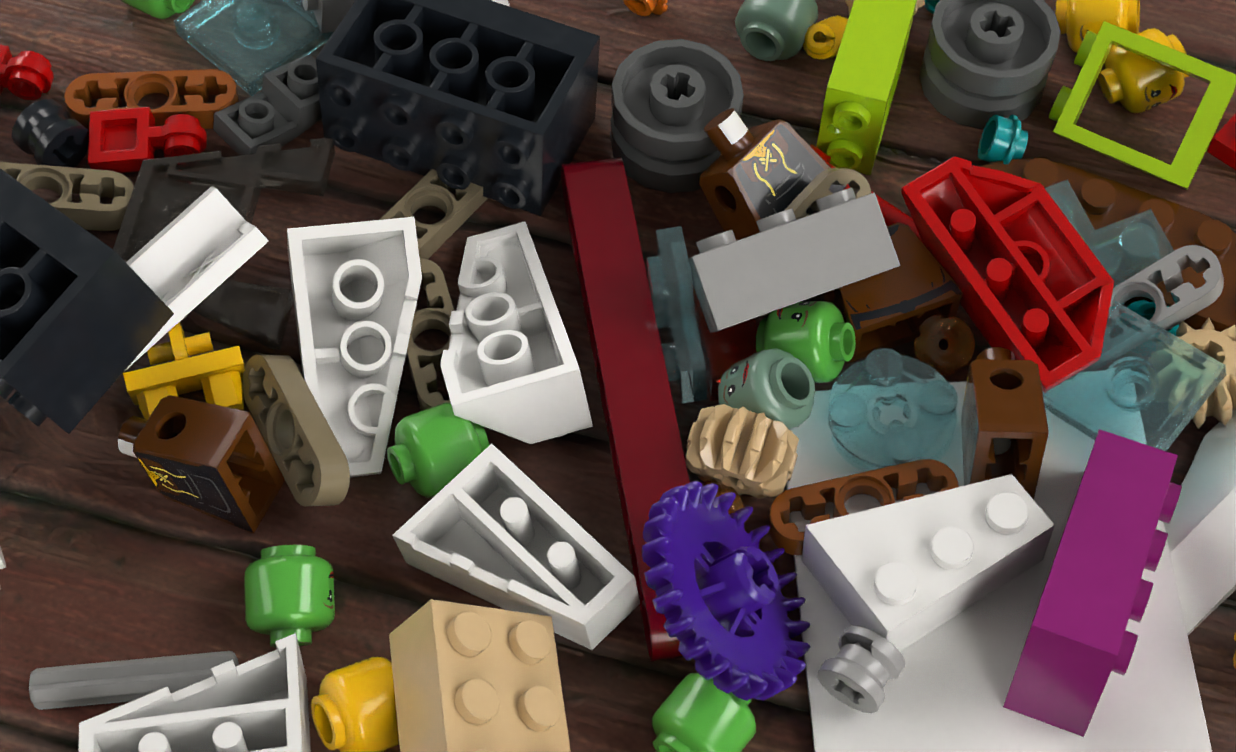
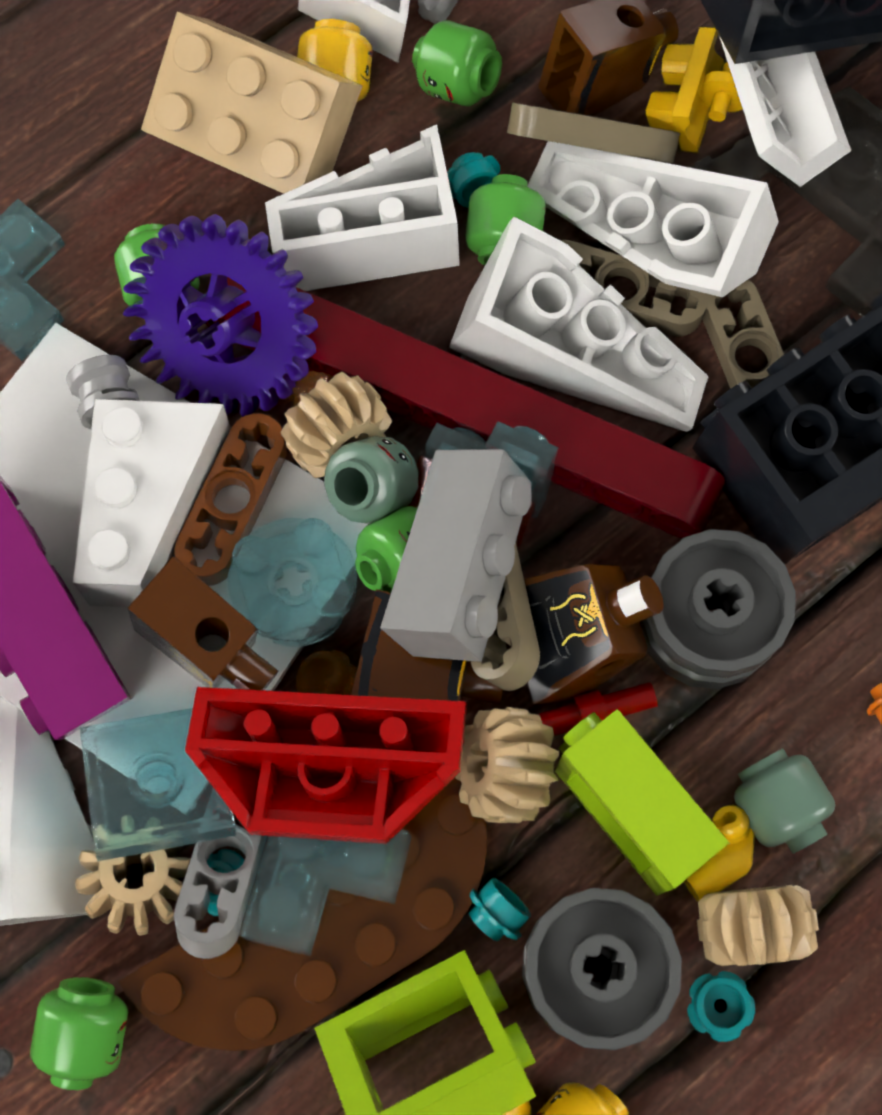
camera: 130 degrees right, 15 degrees up
none -> teal plate [447,152,500,208]
none -> tan gear [455,707,559,823]

